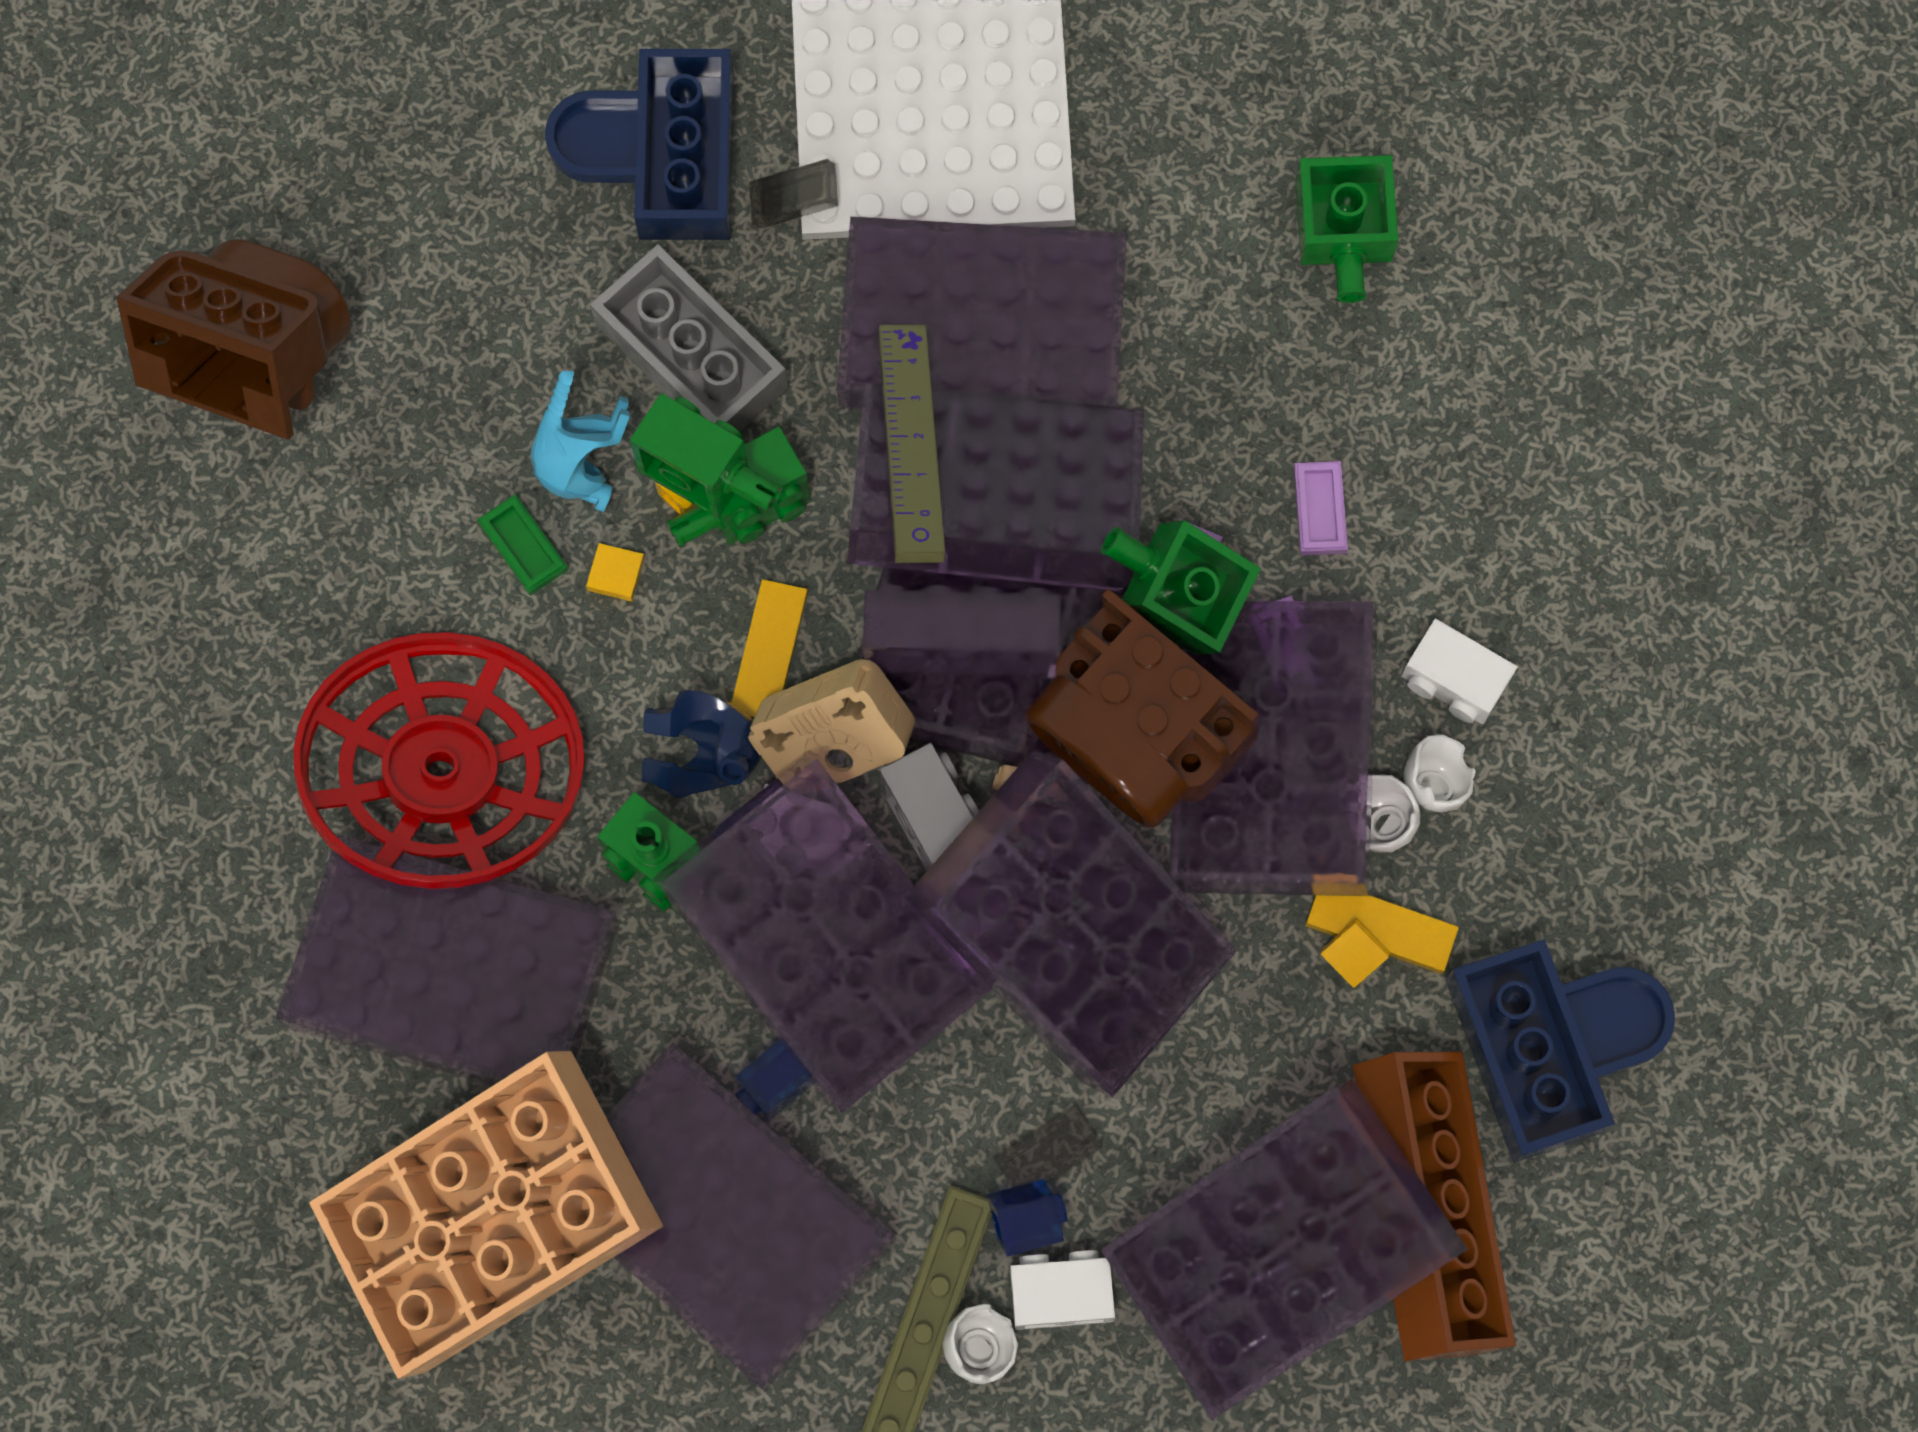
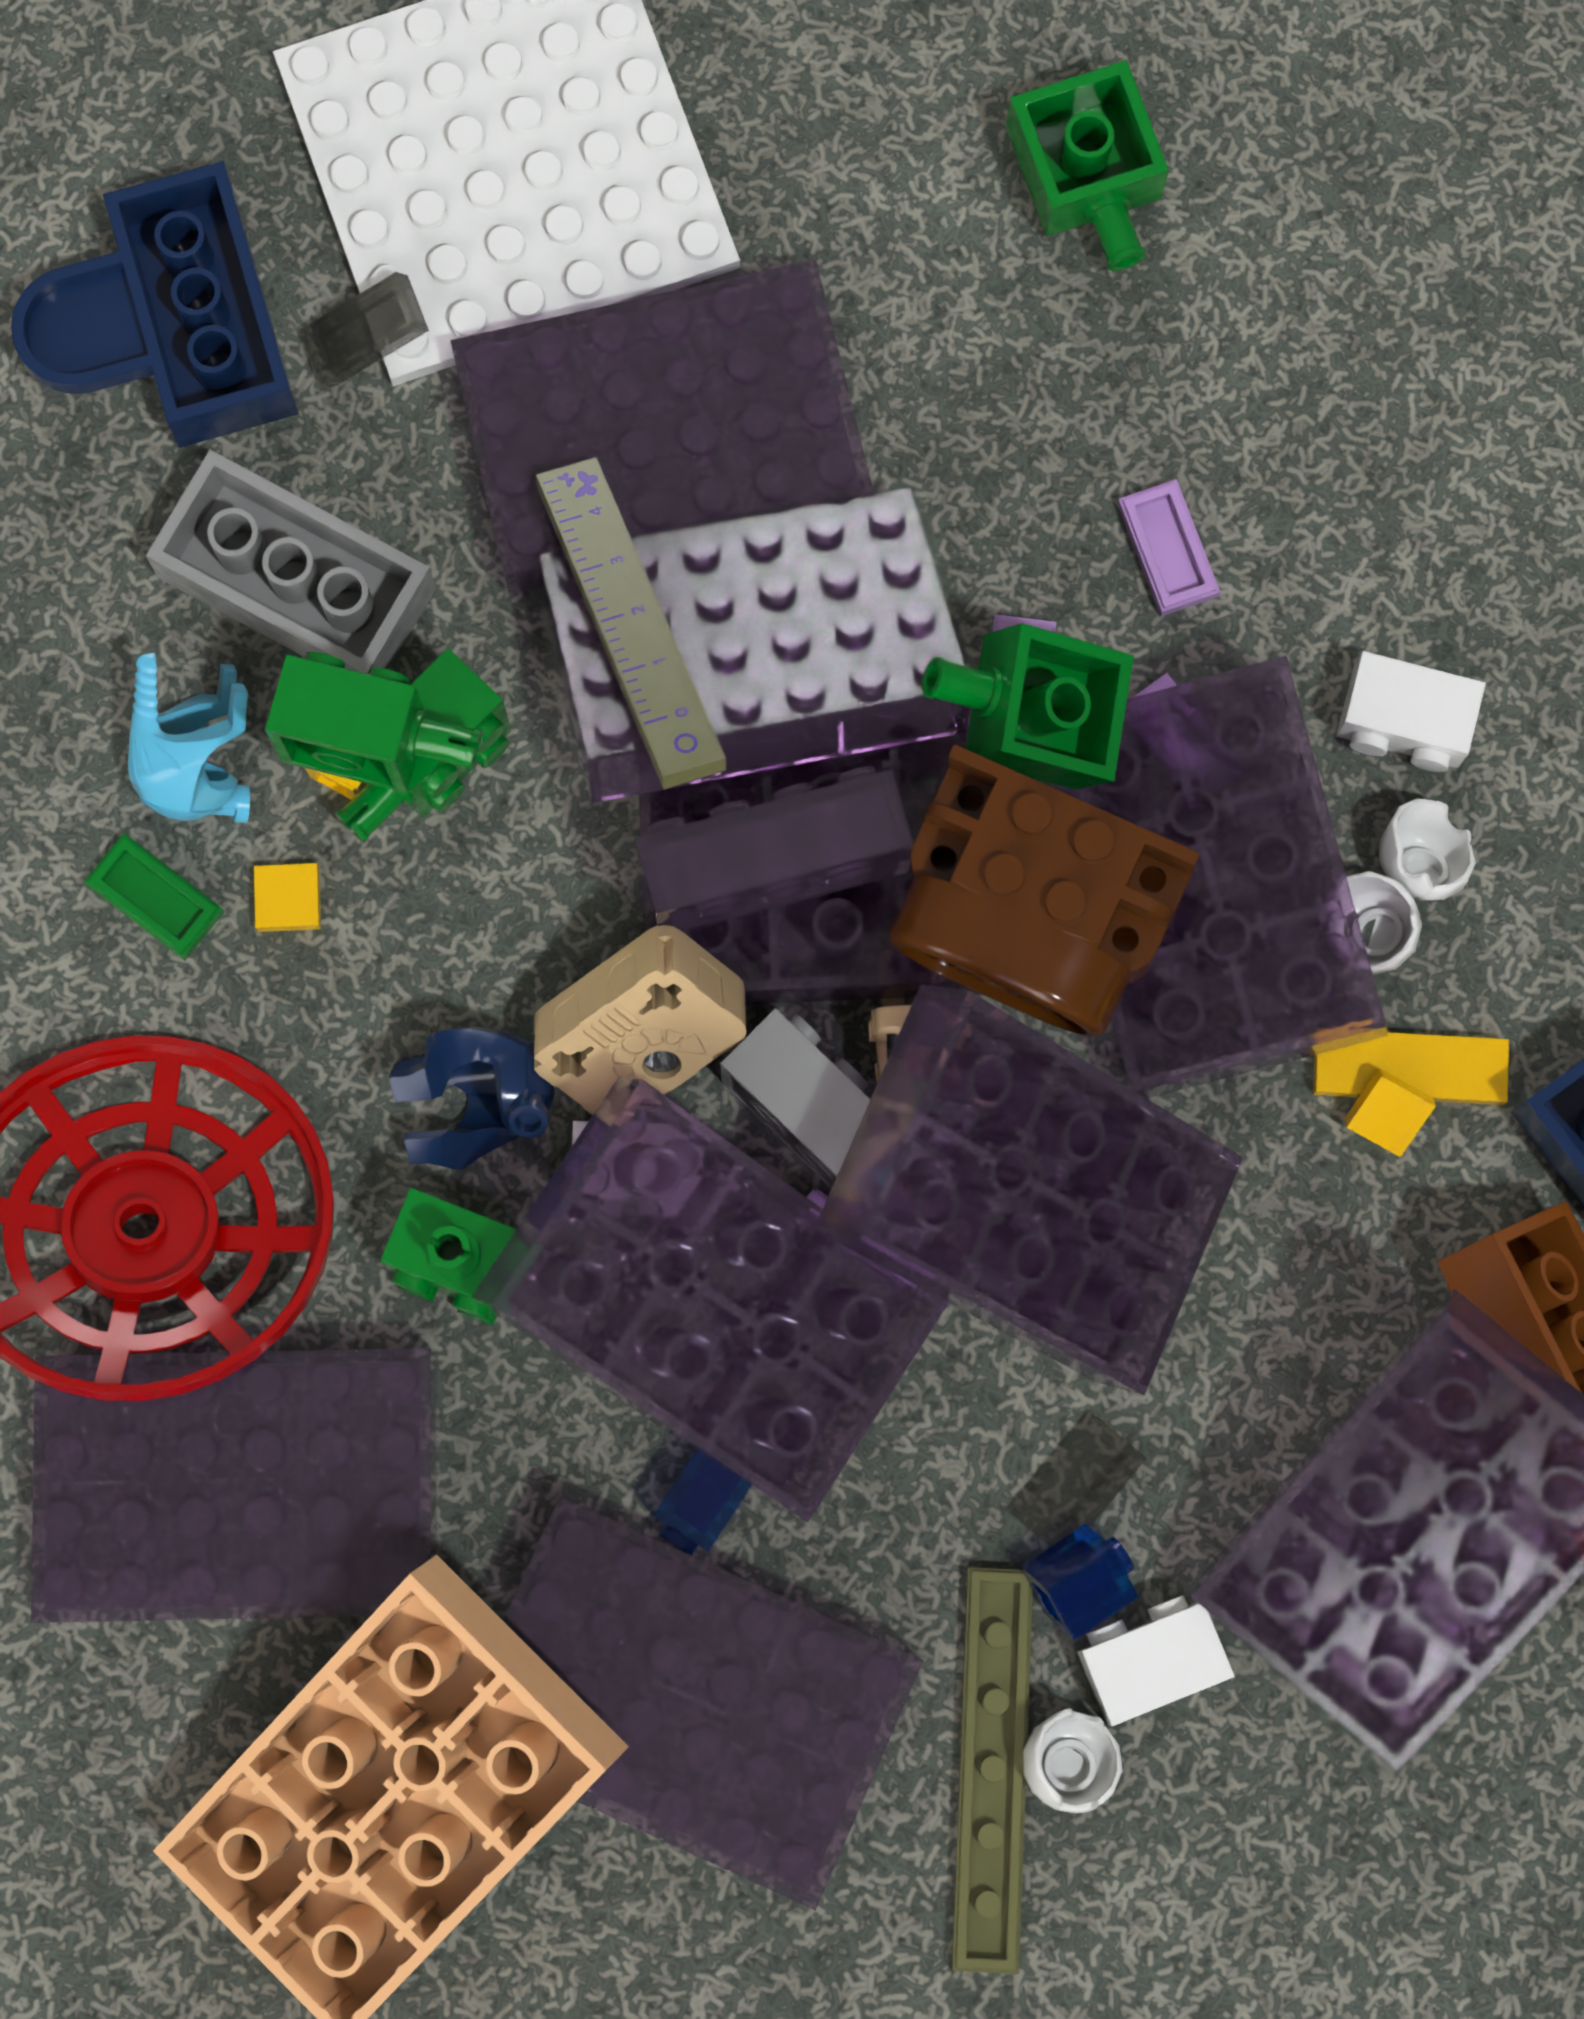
camera: 20 degrees left, 5 degrees up
yellow tile [731,579,808,719] -> none

